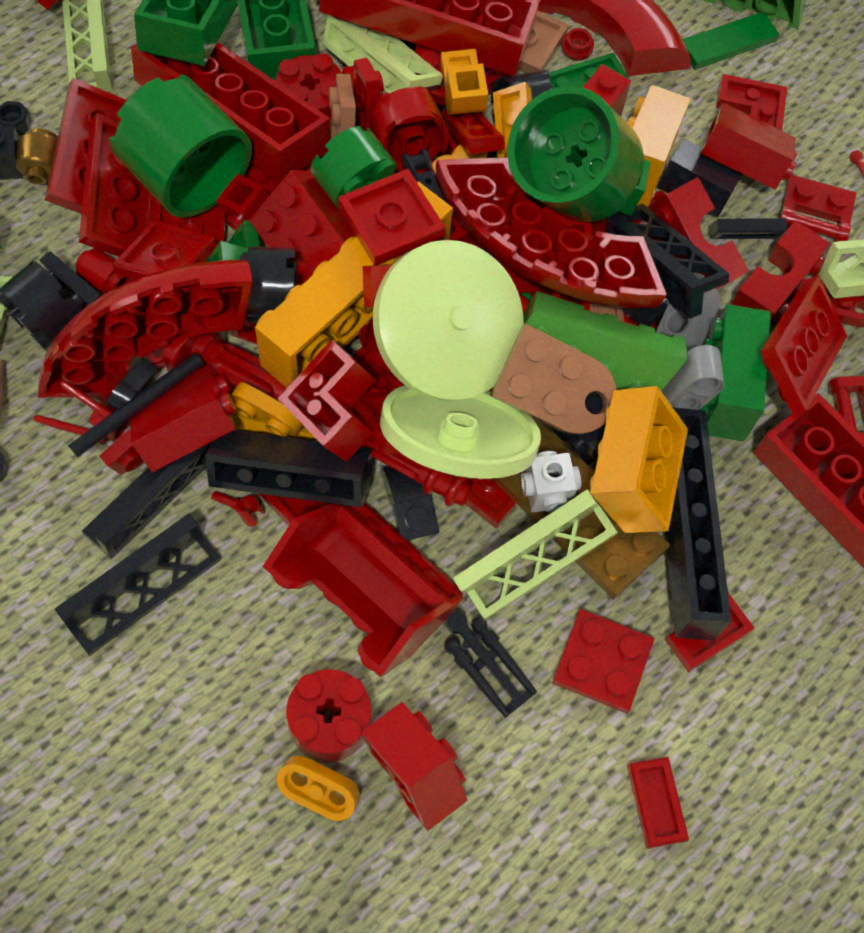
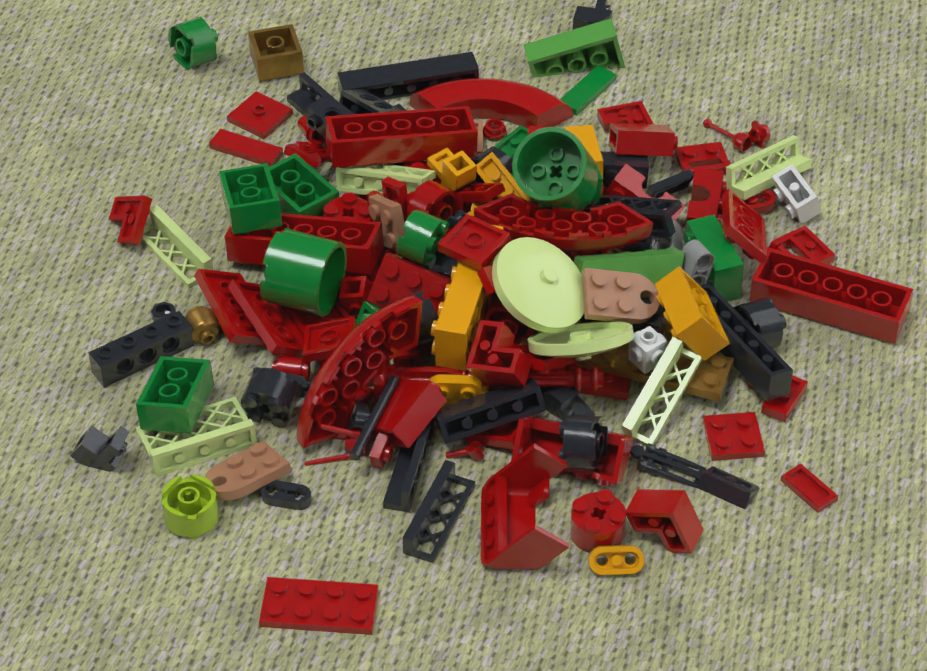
camera: 20 degrees left, 20 degrees down
none -> red windscreen [480,444,569,570]
none -> black brick [559,415,608,471]
none -> black slope [697,466,760,509]
none -> black brick [733,297,787,348]

